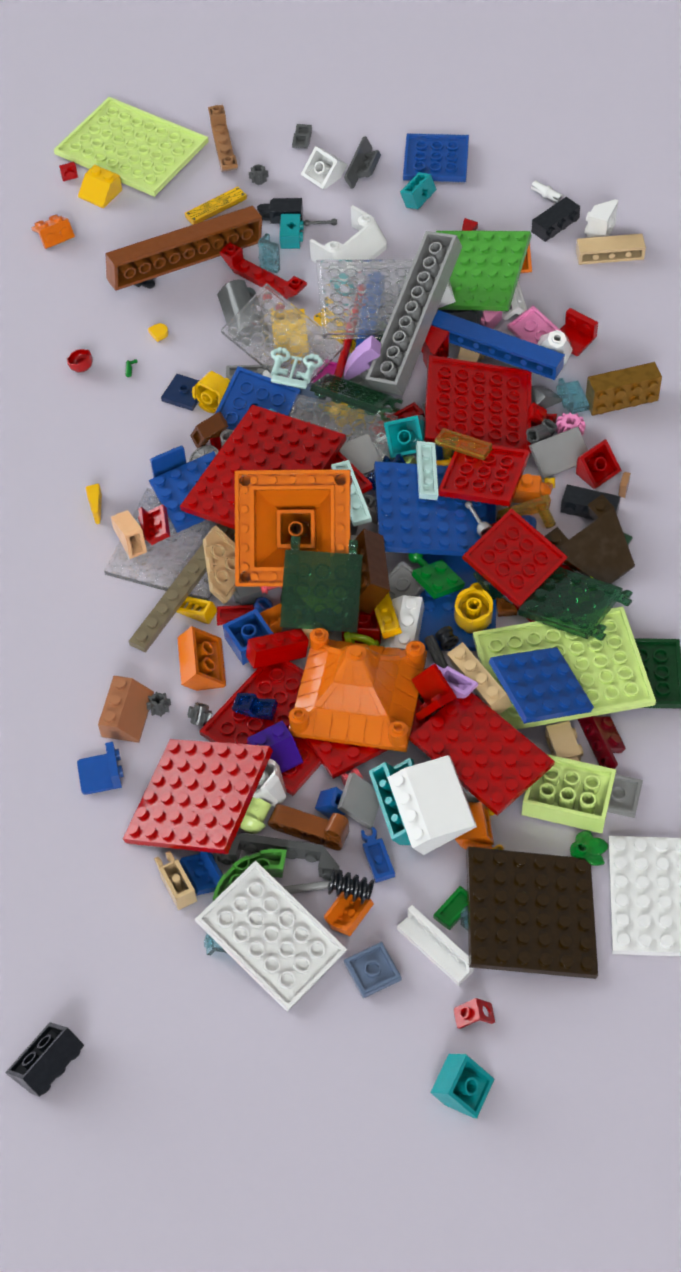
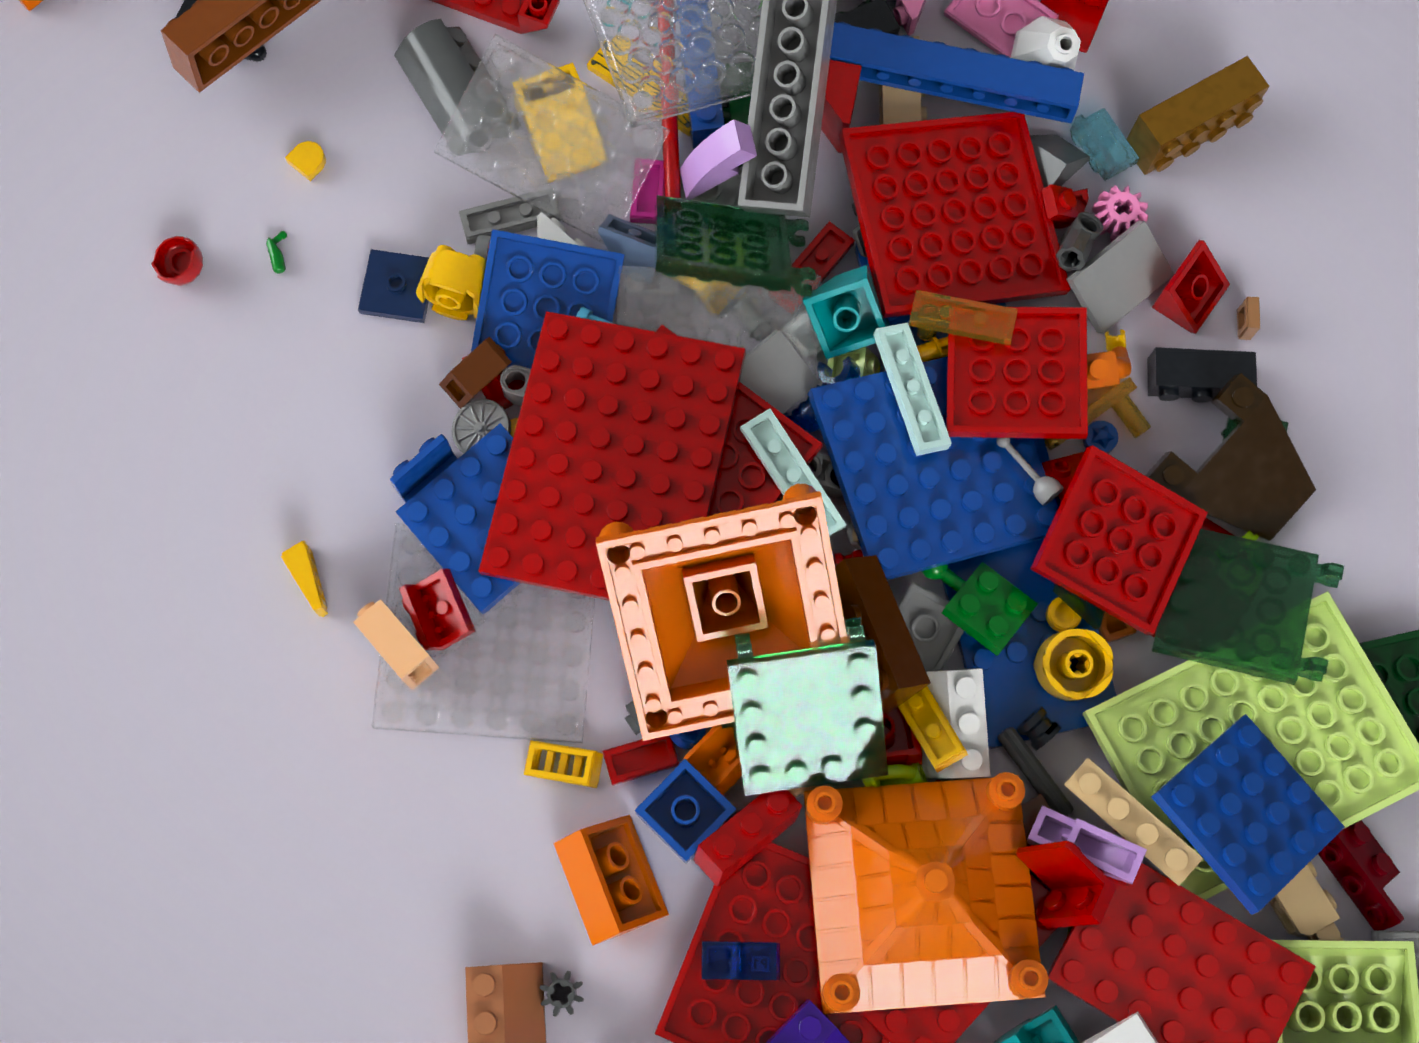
camera: 20 degrees left, 20 degrees up
dark tan plate [129,524,235,653] -> none
dark grey gear [187,702,212,726] -> none
tan plate [203,525,236,604] -> none
light aqua piece [271,347,323,389] -> none

